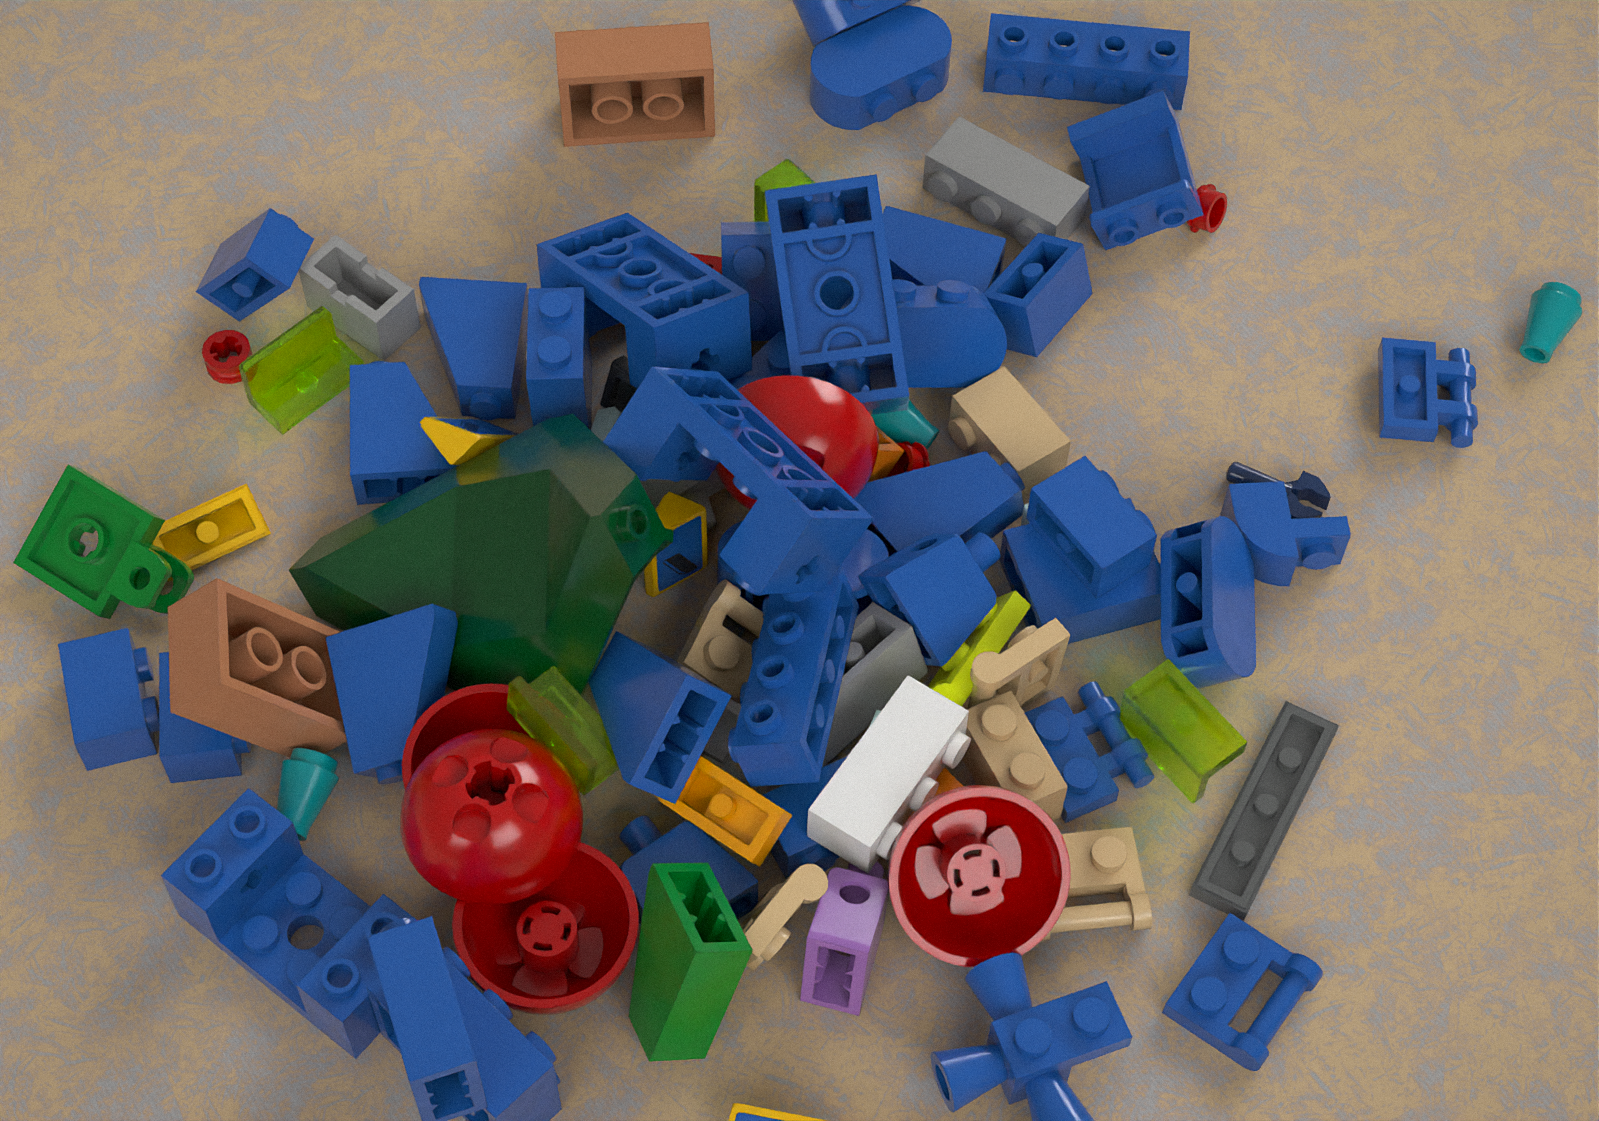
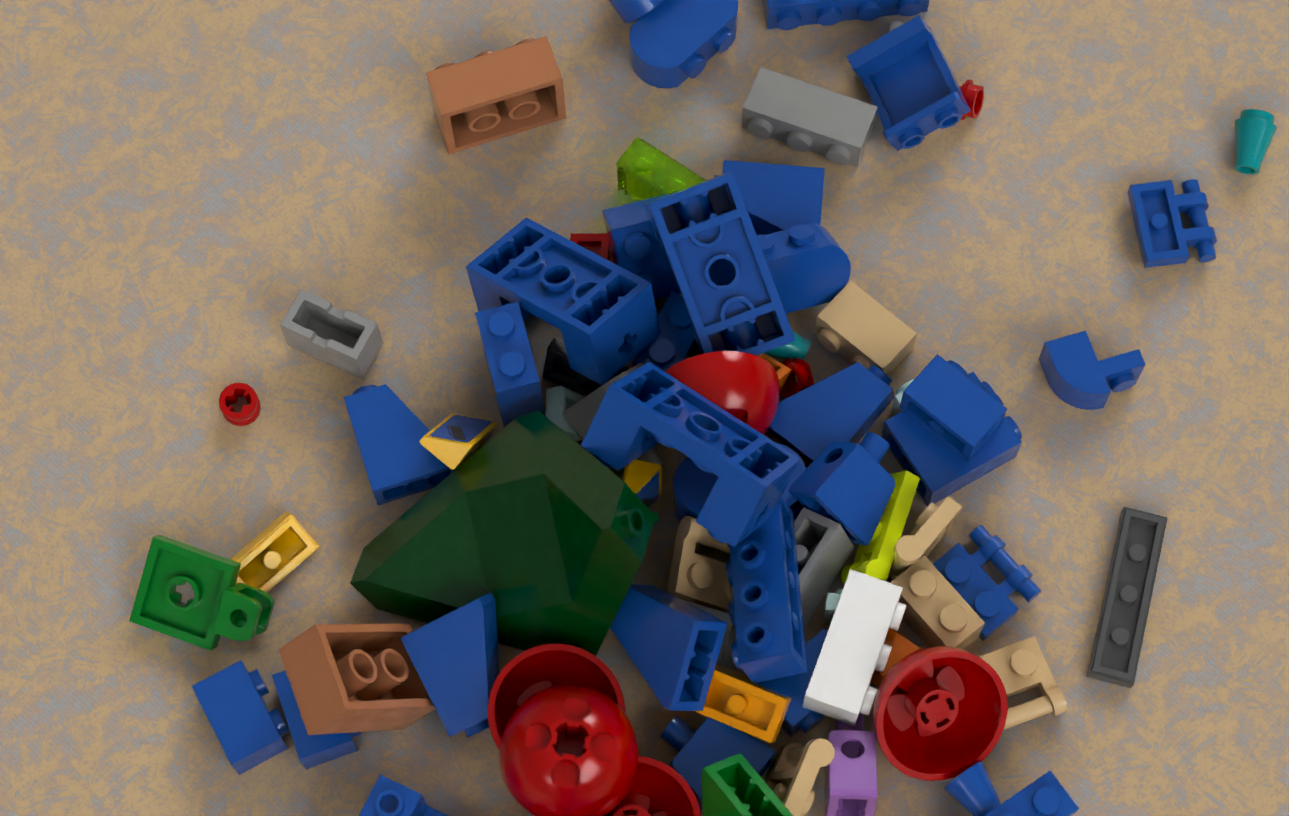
camera: 10 degrees left, 10 degrees up
blue brick [196,208,314,322] -> none
clear neon green panel [239,306,364,435] -> none
teal cone [276,748,339,841] -> none
blue slope [419,277,528,421] -> none
clear neon green panel [506,666,619,796] -> none
blue brick [983,233,1093,358] -> none
clear neon green panel [1119,659,1247,803] -> none
blue brick [1160,516,1256,690] -> none
blue plate [1162,913,1323,1071] -> none
dark blue bar [1226,462,1331,519] -> none

